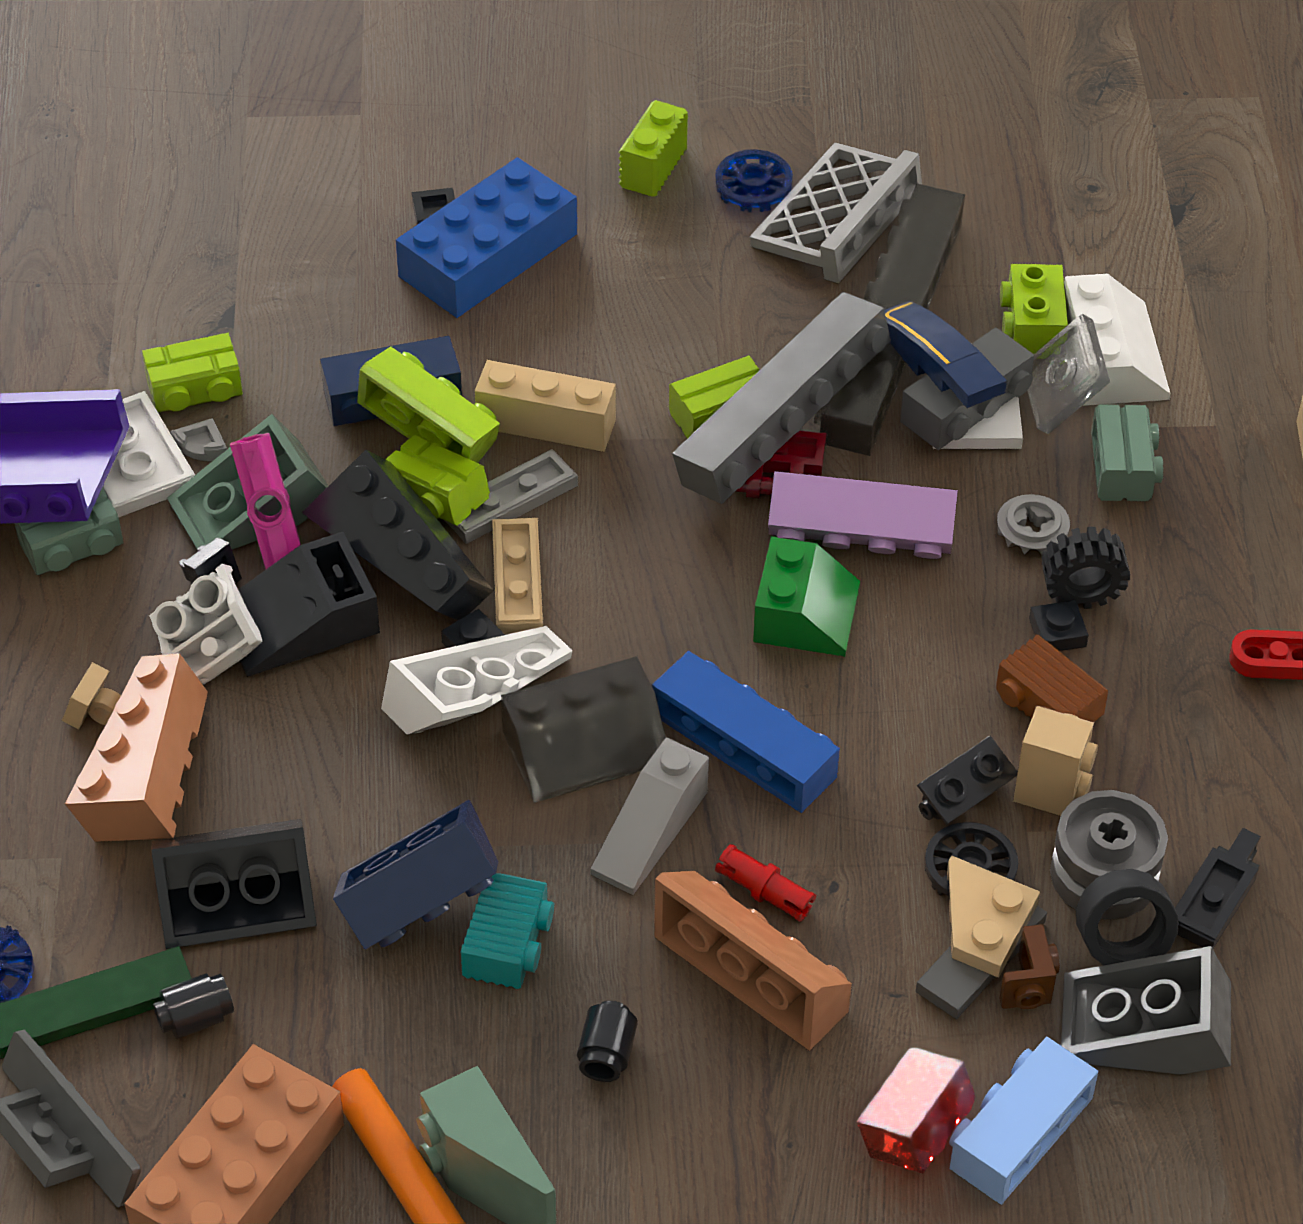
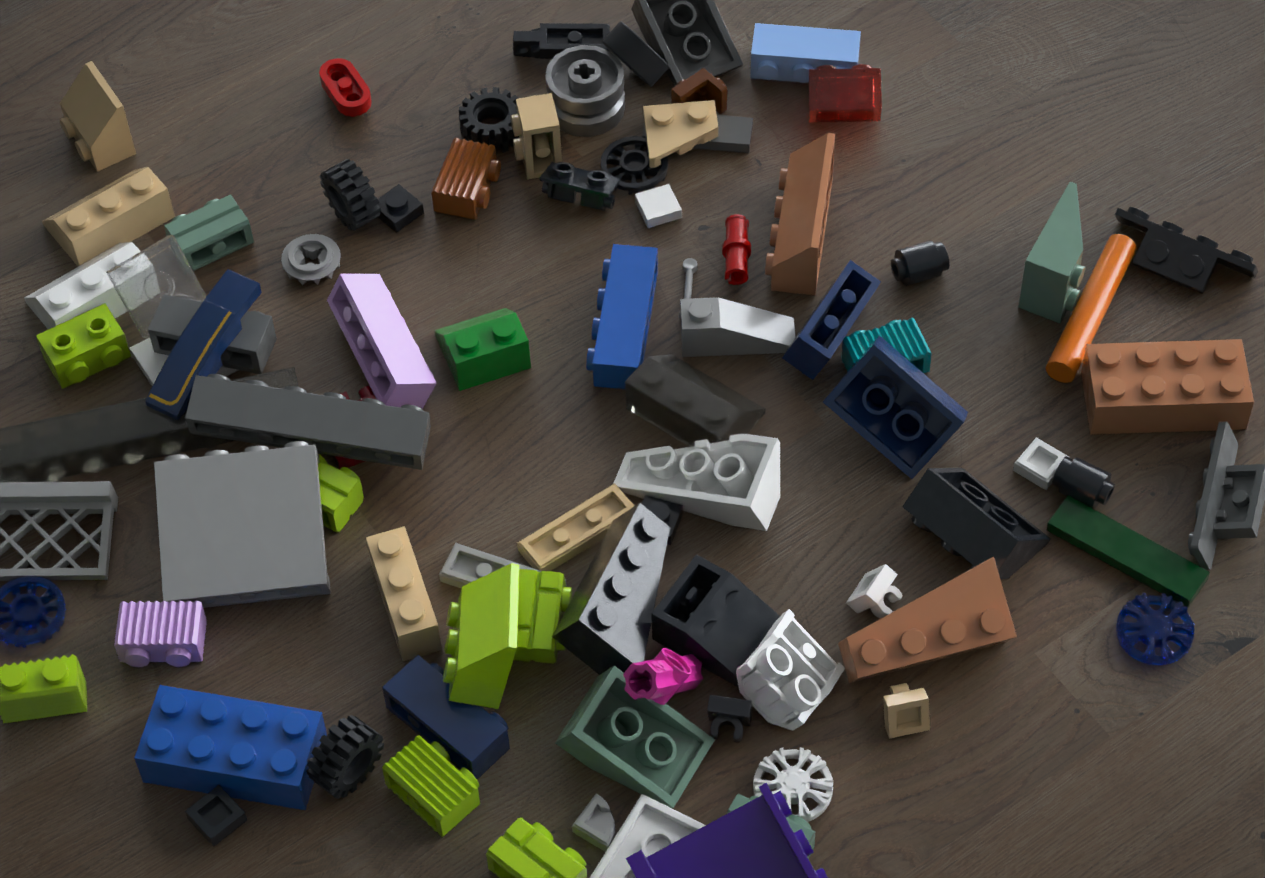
camera: 120 degrees left, 5 degrees up
none -> tan slope [42,167,175,266]
none -> lavender brick [114,600,207,667]
none -> light grey panel [154,441,331,608]
none -> black tyre [306,715,384,799]
none -> lime brick [382,735,480,837]
none -> black tyre [459,87,519,154]
none -> white tile [635,184,682,228]
none -> light grey hinge [679,258,697,319]
none -> white wheel [753,747,833,822]
none -> dark blue brick [782,260,881,380]
none -> white tile [846,564,903,618]
none -> white tile [1013,437,1069,490]

